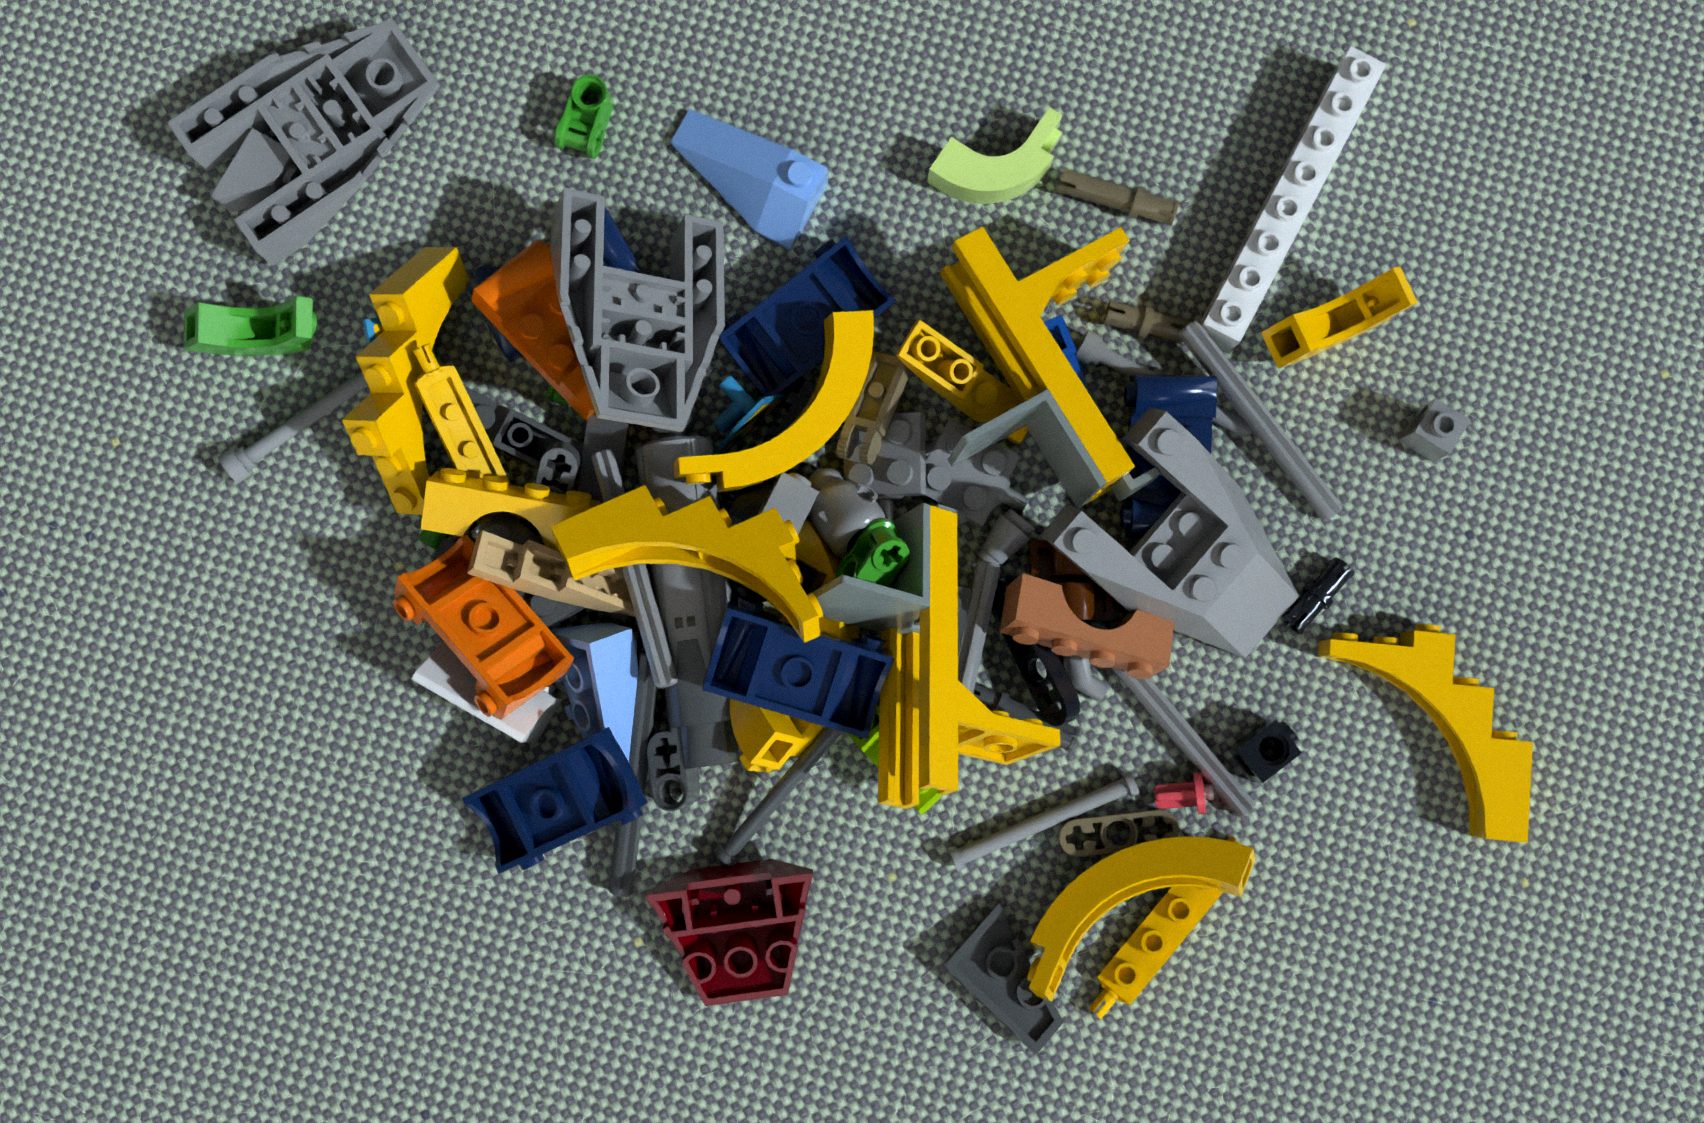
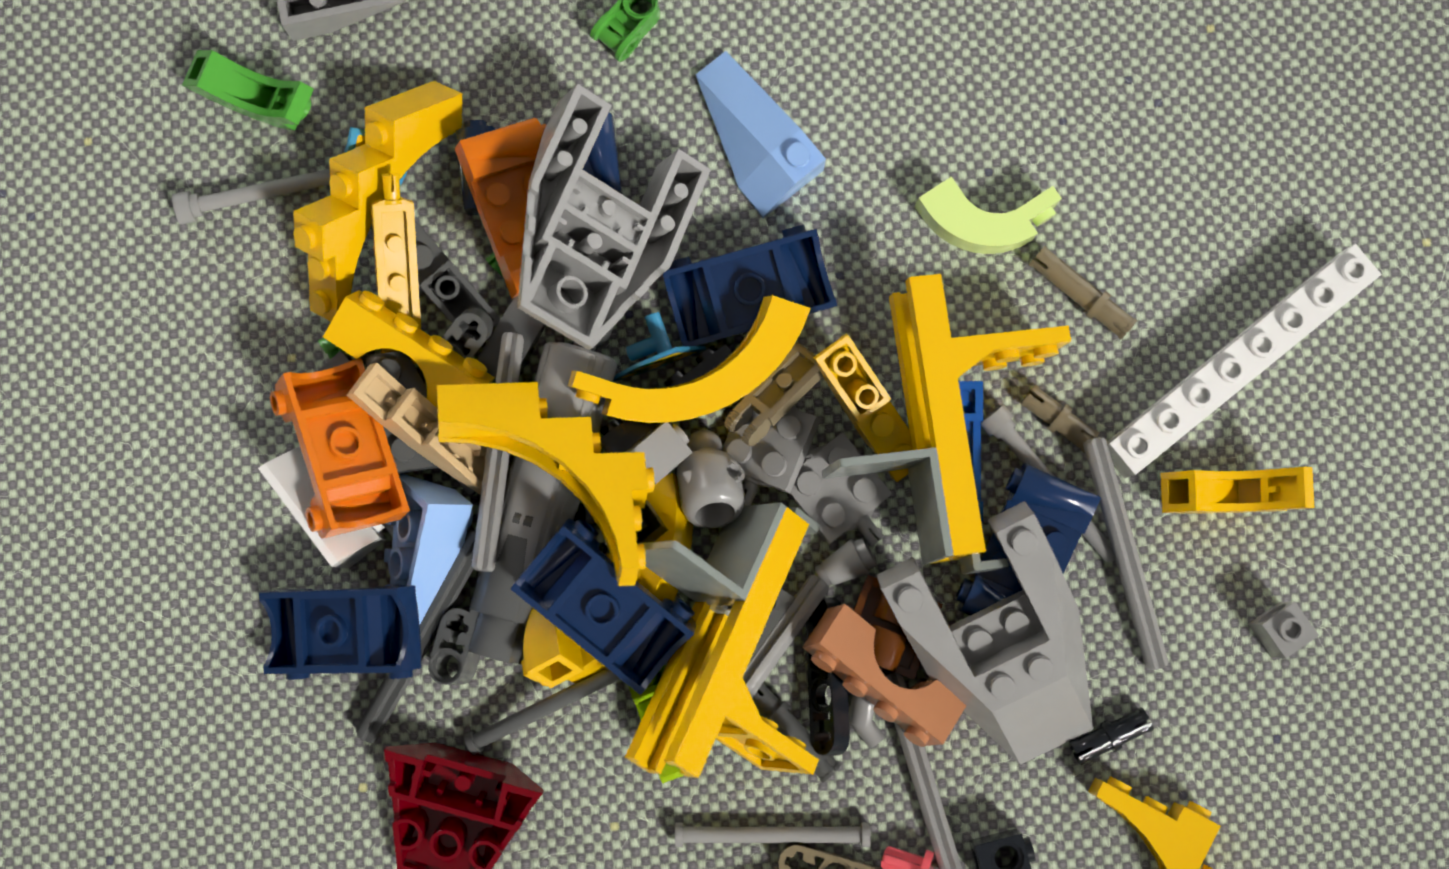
camera: 25 degrees right, 0 degrees up
bright green piece [836,518,909,587] -> none

